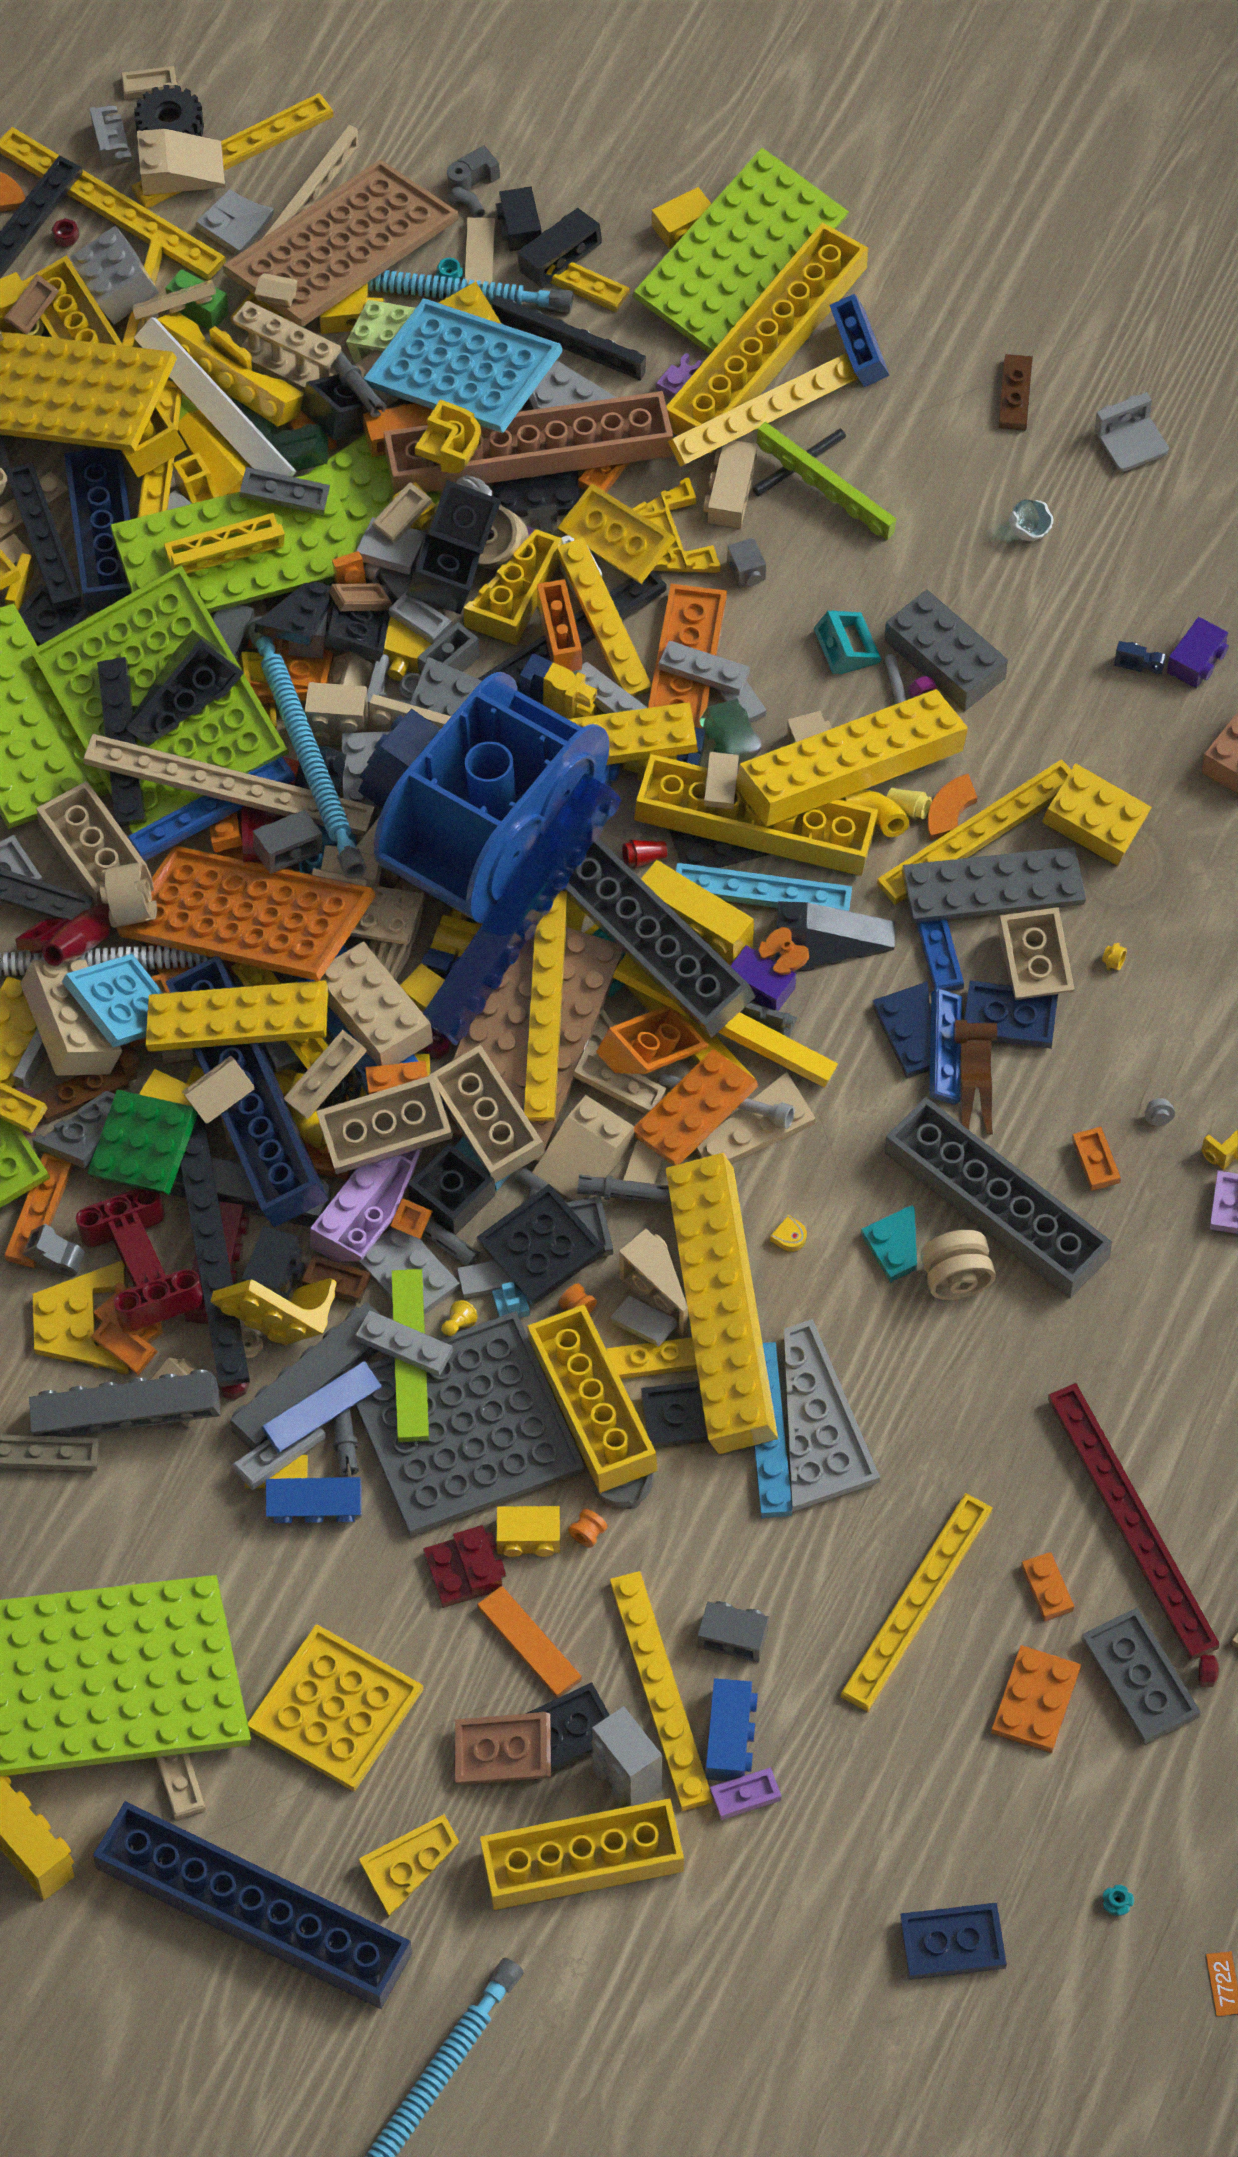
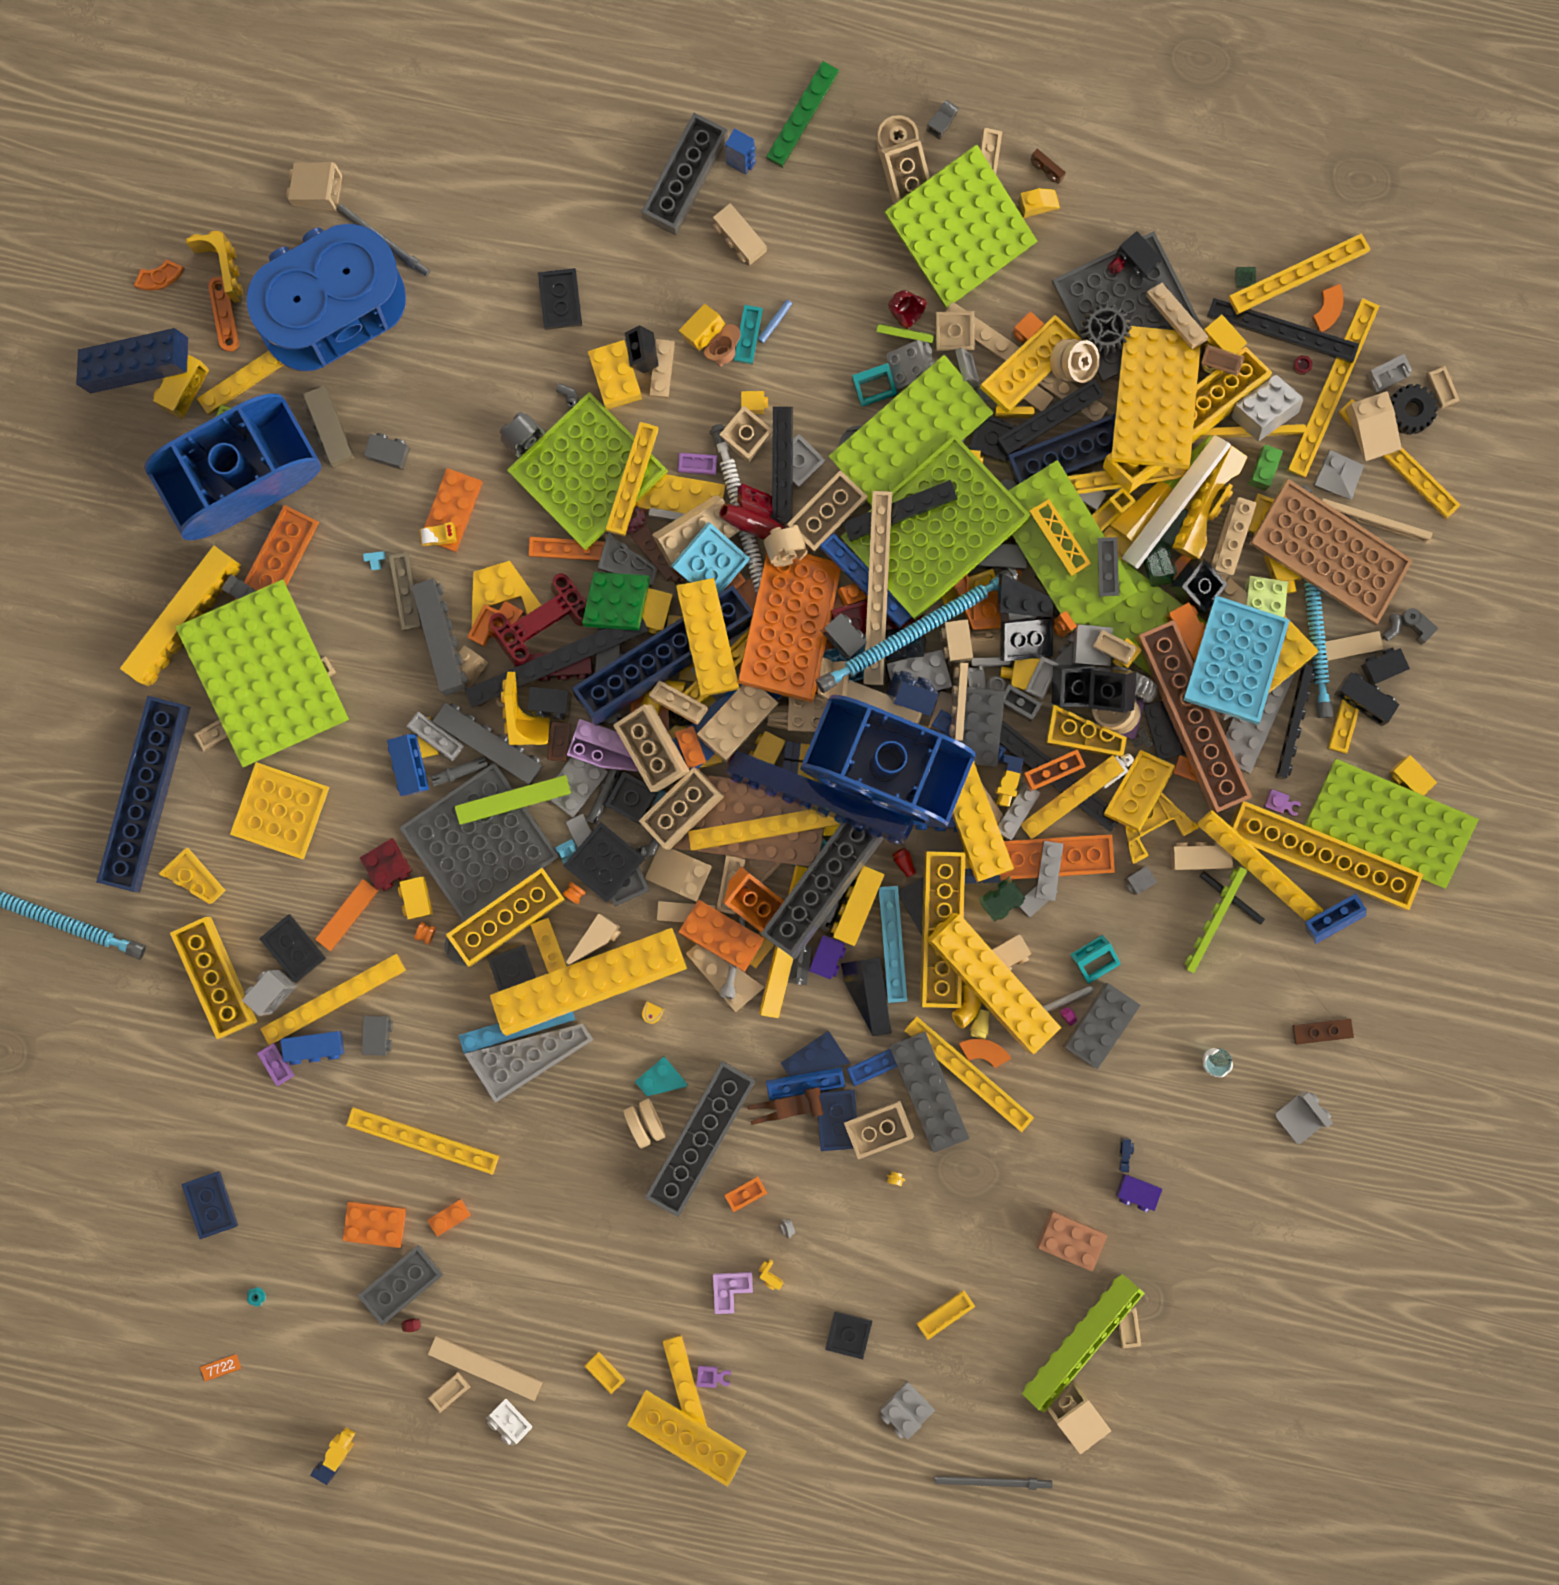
camera: 75 degrees right, 25 degrees up
dark grey leg [22,1224,85,1277] -> none
black wedge [125,629,244,746] -> none
tan plate [133,280,216,322] -> none
tan panel [182,1056,254,1123] -> none
tan piece [255,273,297,307] -> none
tile [261,1361,382,1454] -> none
medium nougat tile [328,583,392,611] -> none
dark grey pin [331,351,386,417] -> none
light grey plate [356,1310,453,1376] -> none
orange plate [390,1198,432,1239] -> none
yellow brick [415,399,481,473] -> none
teal plate [436,257,463,283] -> none
yellow piece [441,1300,478,1336] -> none
nougat plate [455,1712,551,1785] -> none
dark grey pin [577,1174,669,1205] -> none
light grey tile [610,1296,677,1347] -> none
tan tile [704,752,739,809] -> none
orange piece [759,927,809,975] -> none
yellow brick [1042,763,1152,866] -> none
dark red plate [1048,1383,1220,1661] -> none

